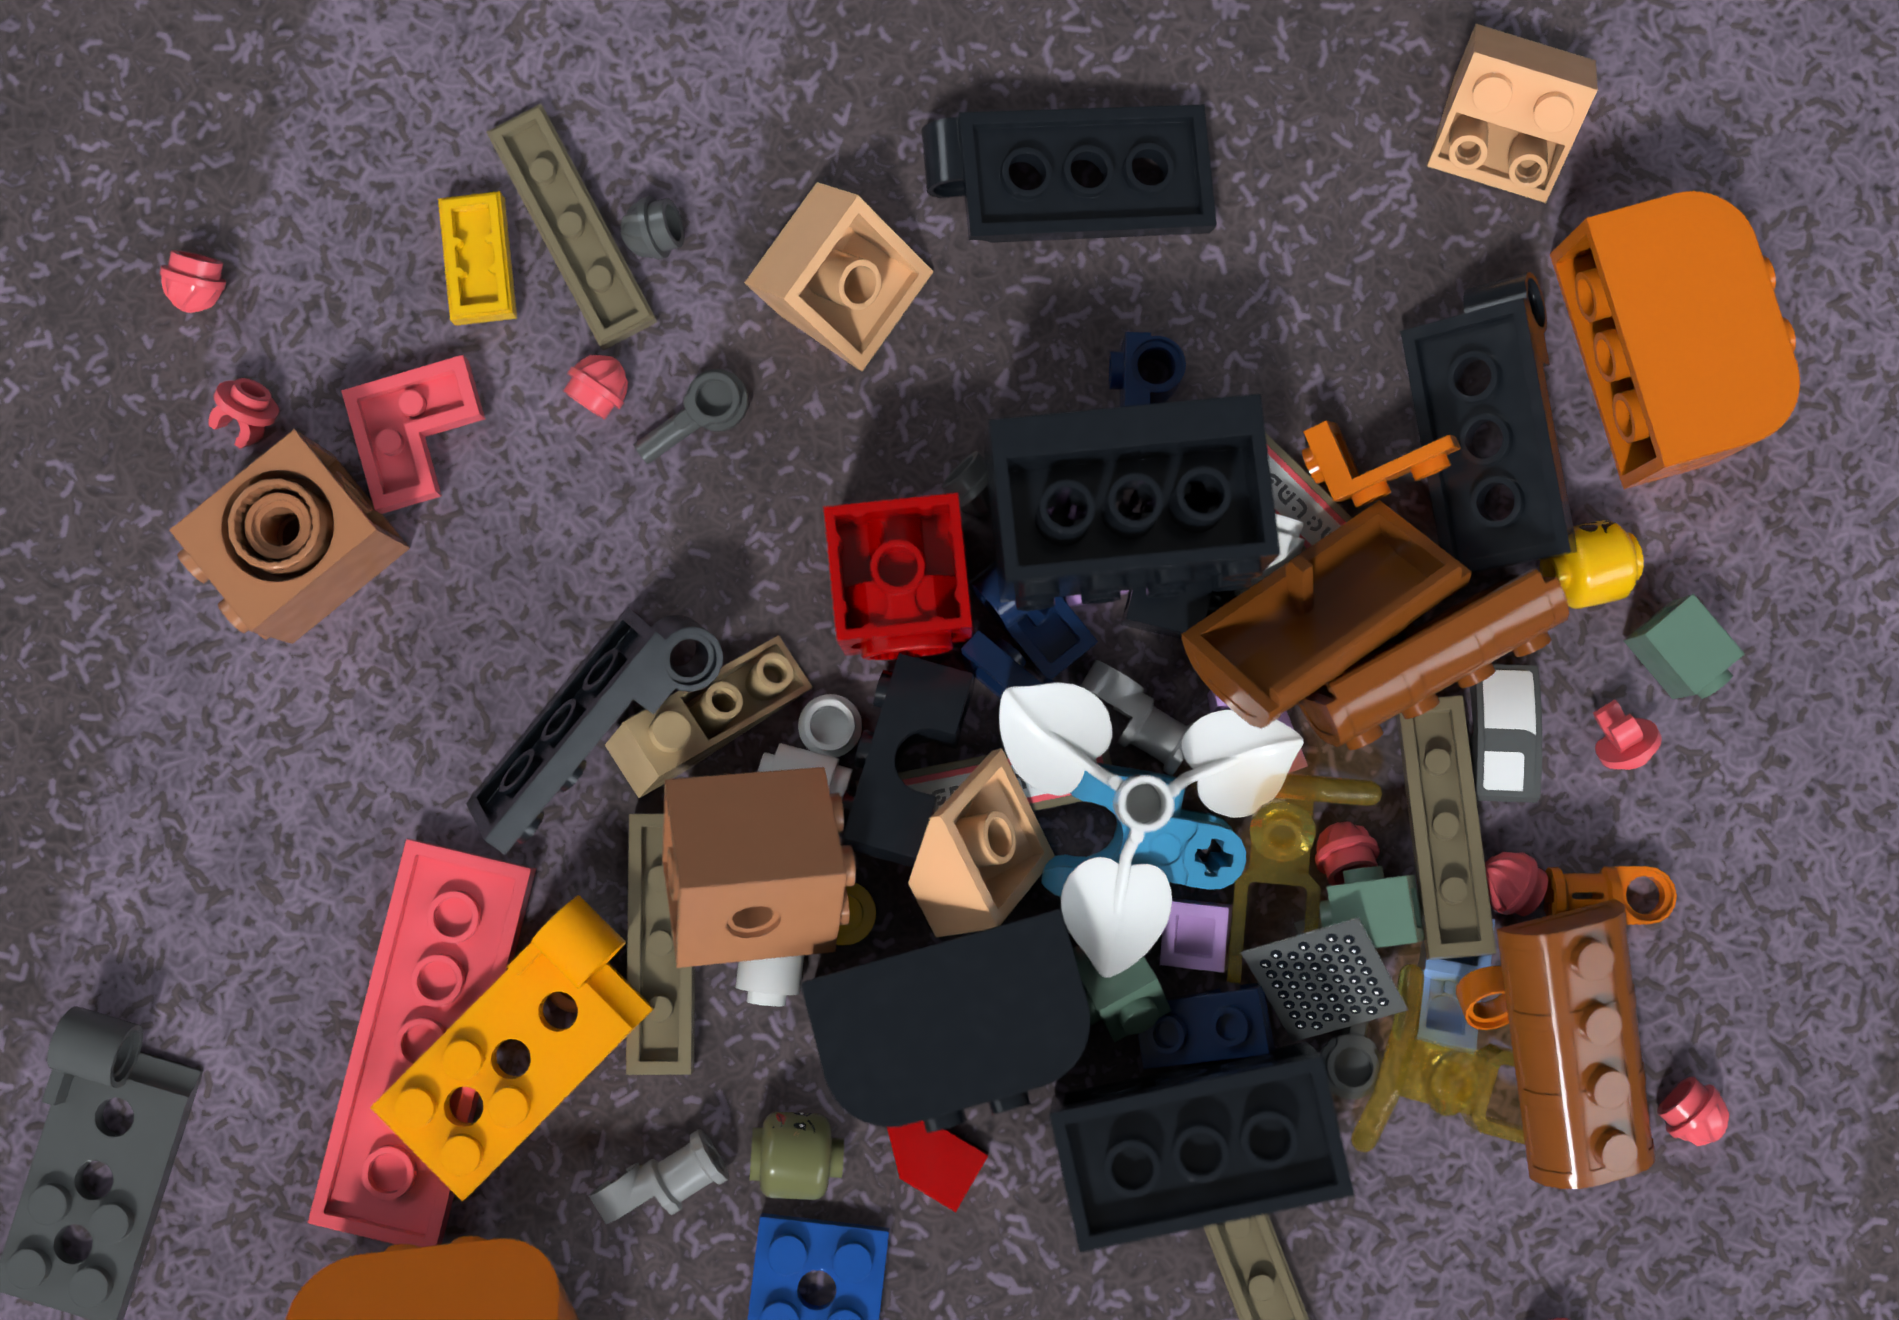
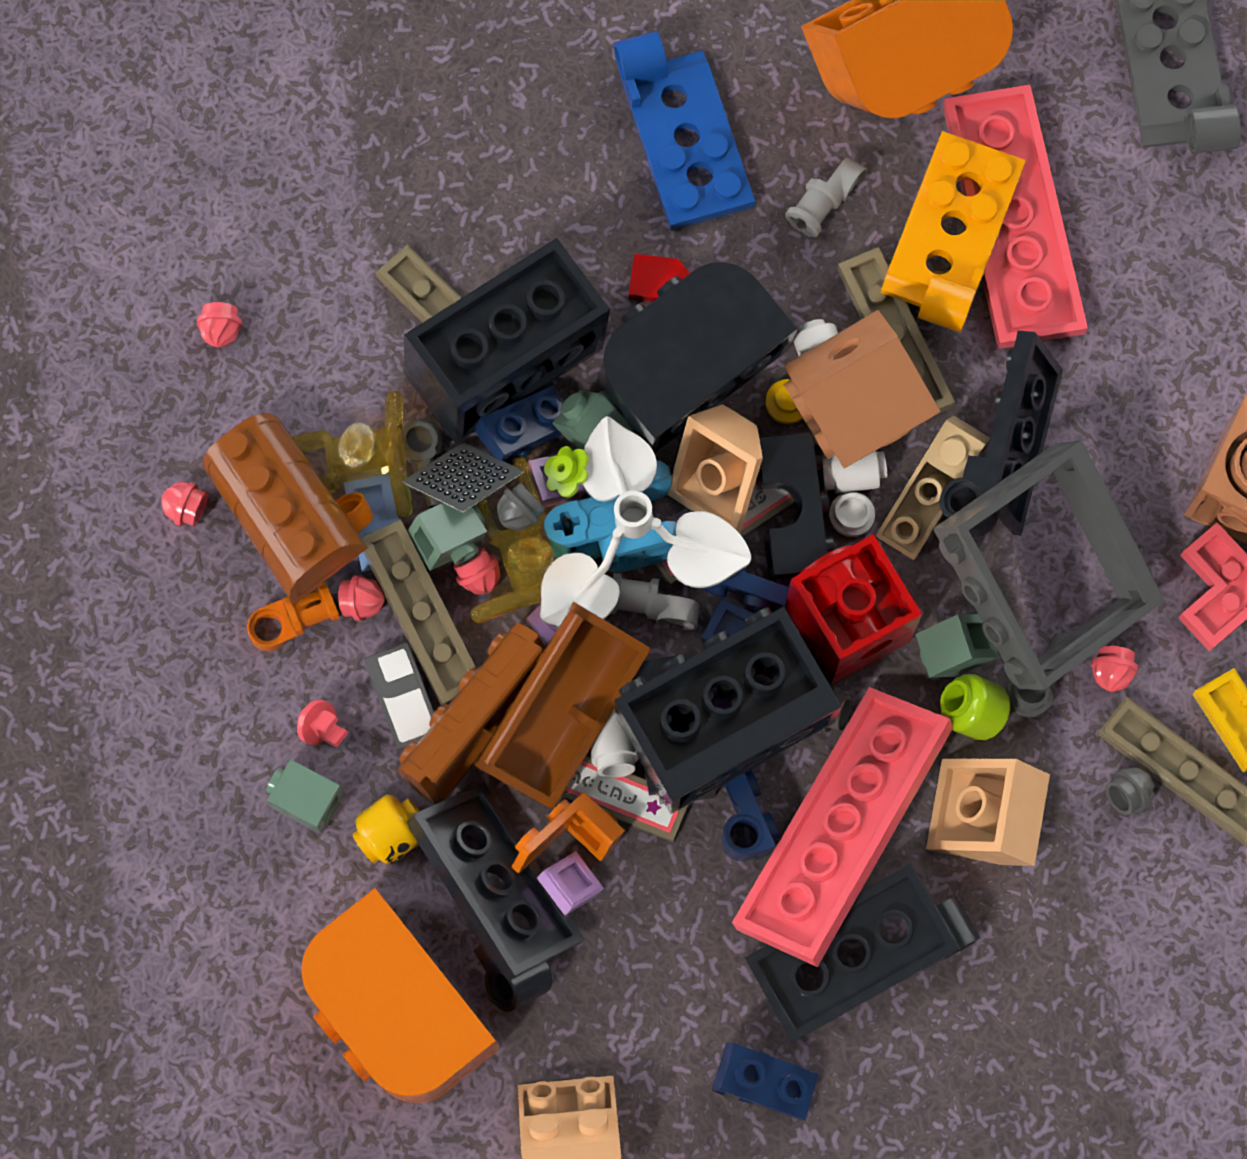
camera: 155 degrees right, 10 degrees down
olive head [749,1112,844,1200] -> none
none -> dark grey plate [497,483,545,531]
none -> lavender tile [537,851,604,916]
none -> lime plant [544,446,589,498]
none -> dark blue plate [712,1043,819,1120]
none -> coral plate [732,687,953,967]
none -> sand green brick [916,614,999,678]
none -> dark grey window [933,440,1165,690]
none -> lime head [940,674,1010,740]

